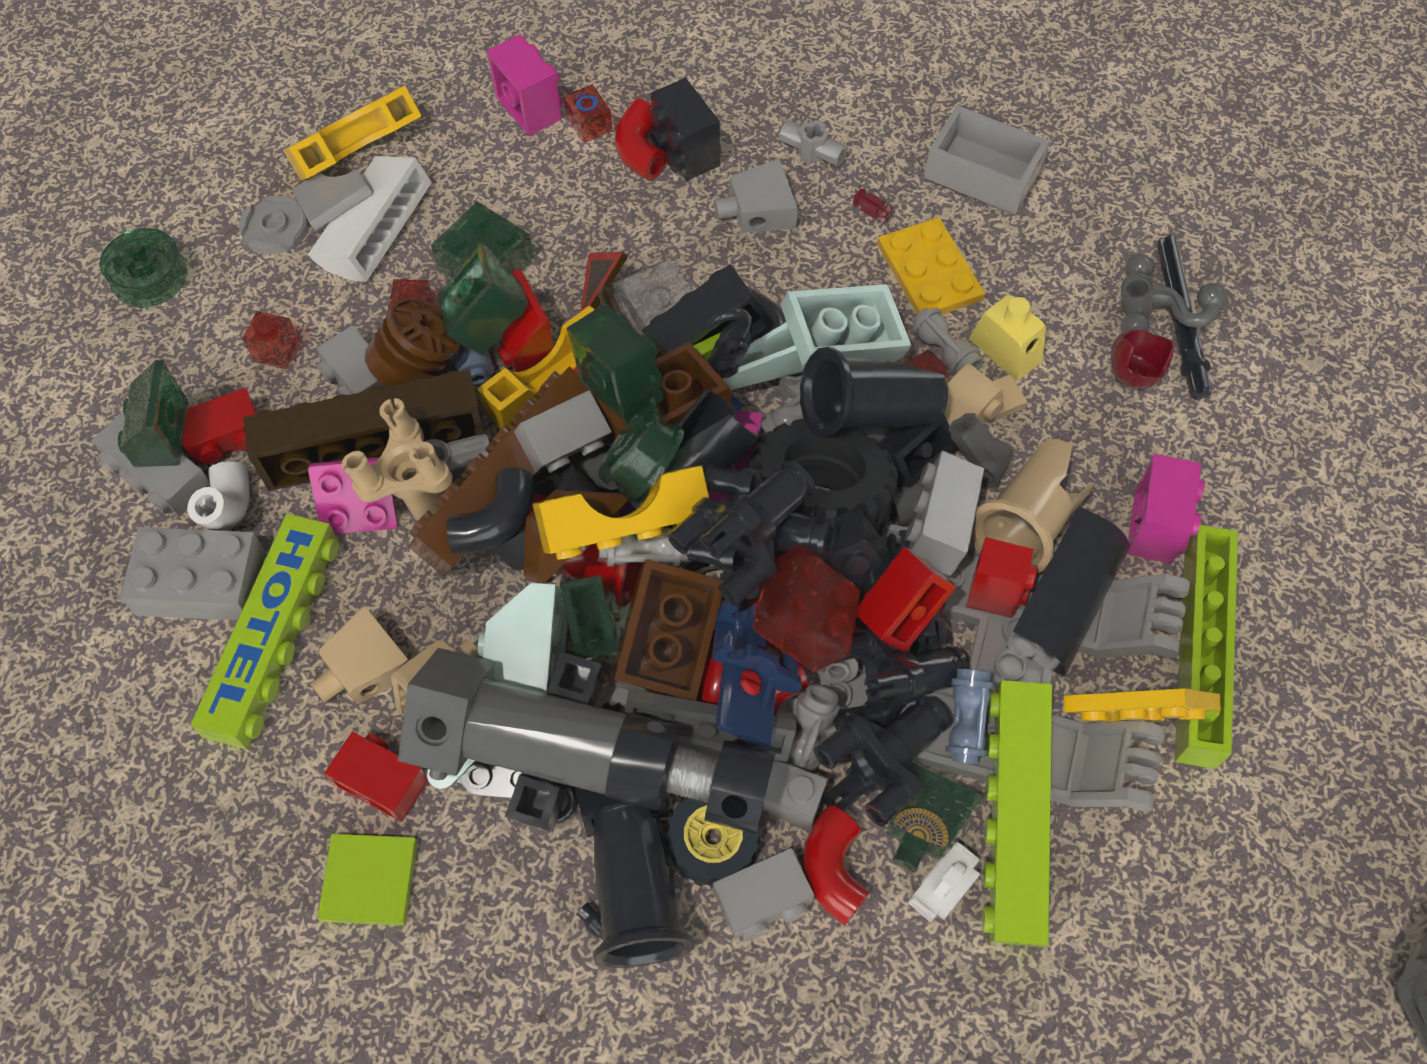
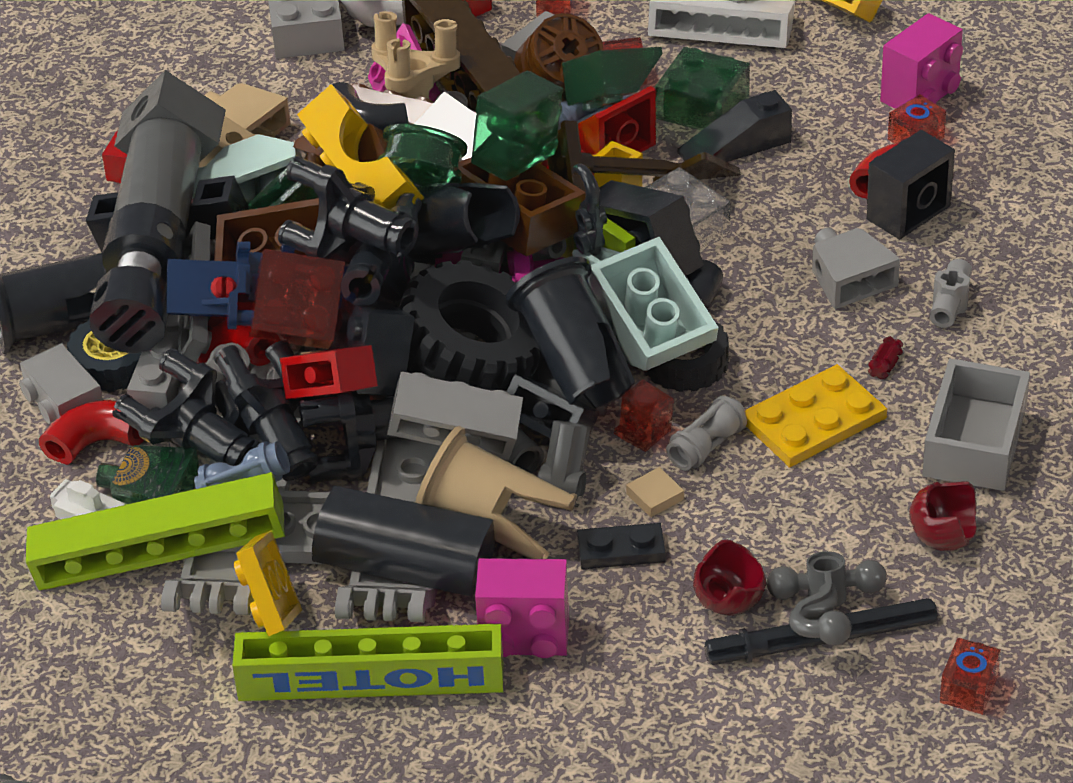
camera: 80 degrees right, 20 degrees down
lime brick [190,513,339,750] -> none
lime tile [317,834,418,926] -> none
tan brick [944,363,1004,451] -> none
red brick [966,537,1038,618] -> none
light yellow torso [969,295,1046,381] -> none
none -> black plate [577,523,666,569]
none -> black slope [677,90,792,162]
none -> dark red hair [909,481,977,551]
none -> clear red brick [940,638,1001,715]

